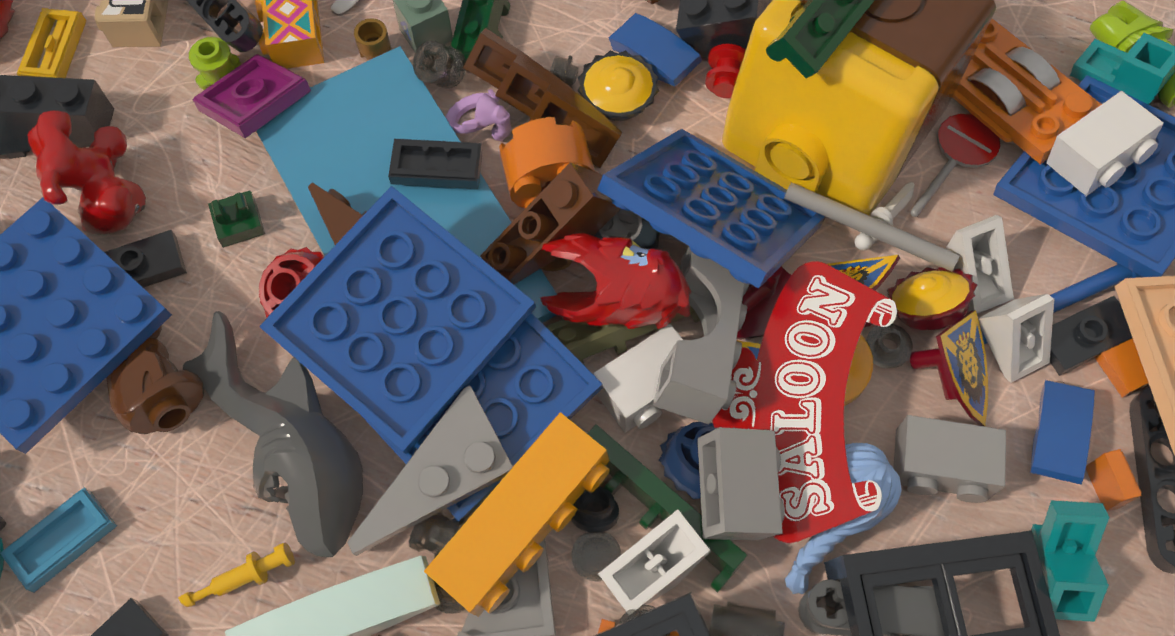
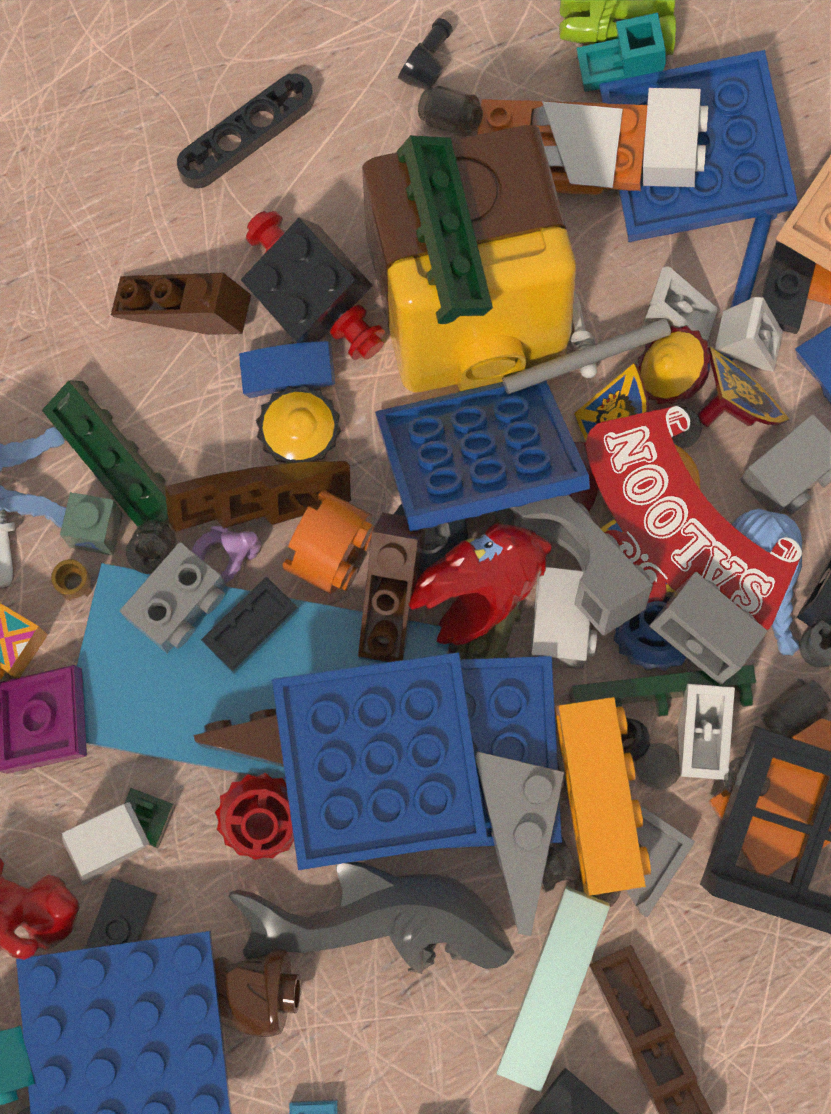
camera: 50 degrees left, 10 degrees up
yellow piece [178,542,295,607] -> none
clear smoke plate [550,55,579,89] -> none
red piece [911,113,1001,217] -> none
none -> white slope [62,802,149,885]
none -> light grey brick [119,542,226,654]
none -> white sticker [542,101,623,188]

